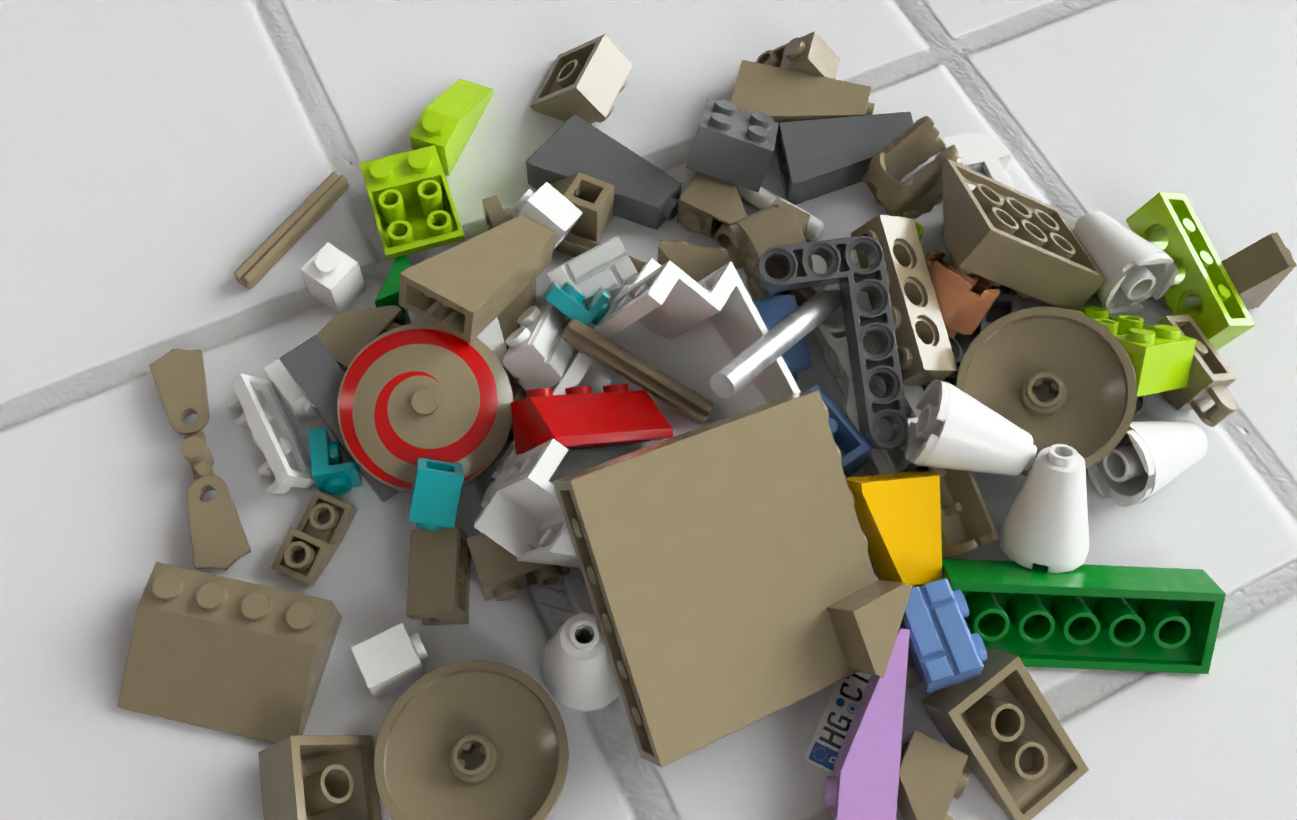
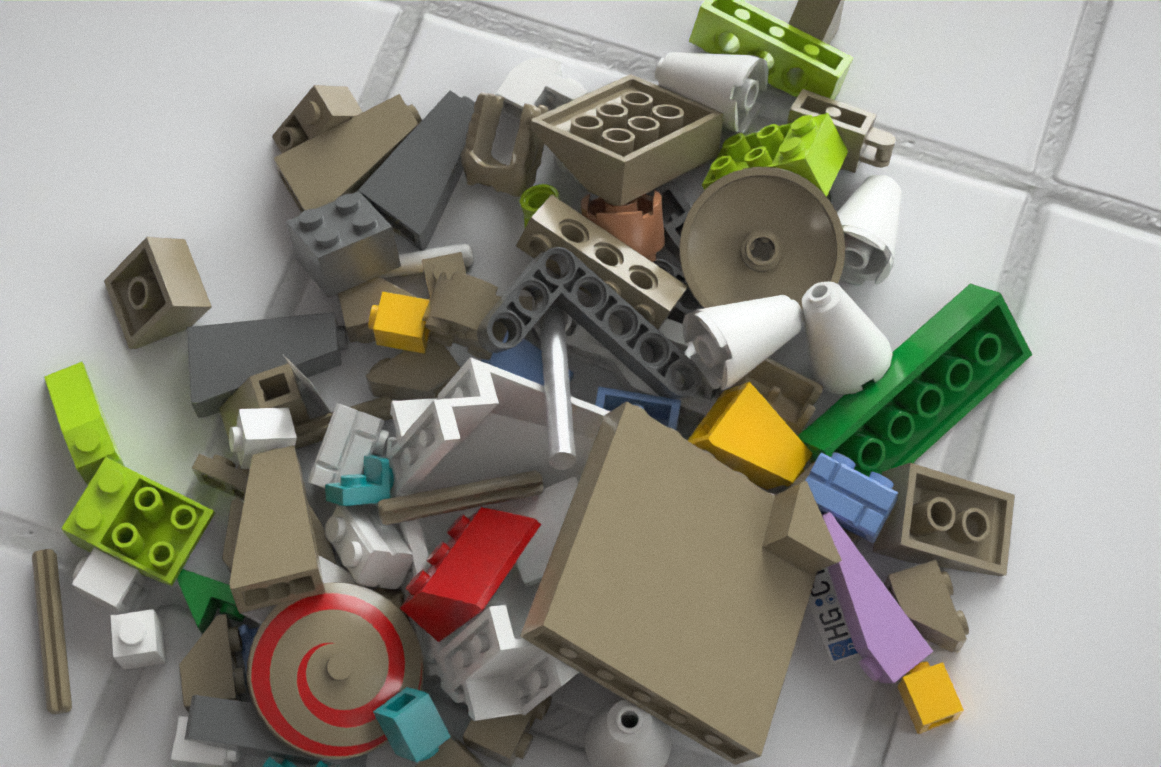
camera: 40 degrees left, 5 degrees up
none -> white brick [72,548,146,615]
none -> white sticker [283,355,331,413]
none -> yellow brick [368,291,431,354]

